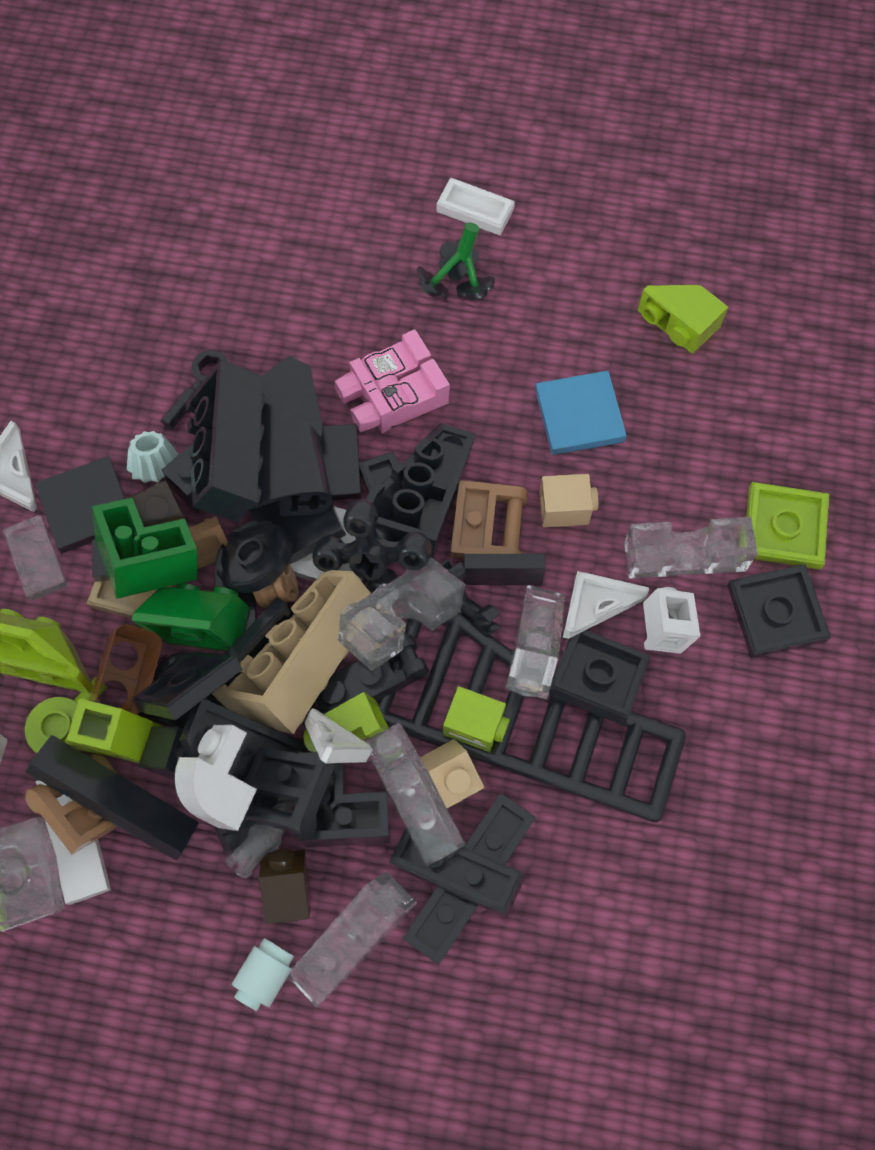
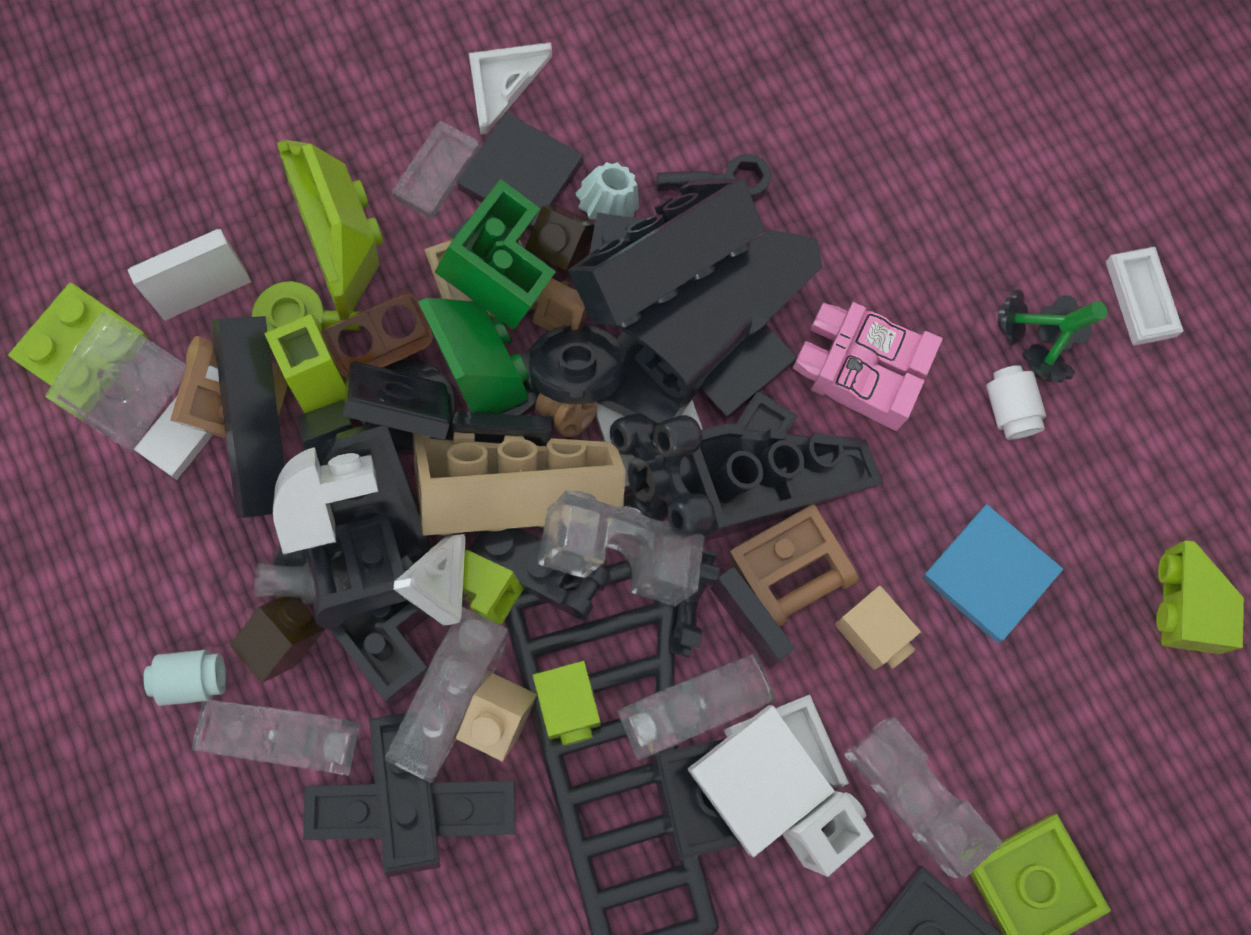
camera: 50 degrees right, 5 degrees up
none -> white tile [688,705,835,857]
none -> white brick [986,365,1046,440]

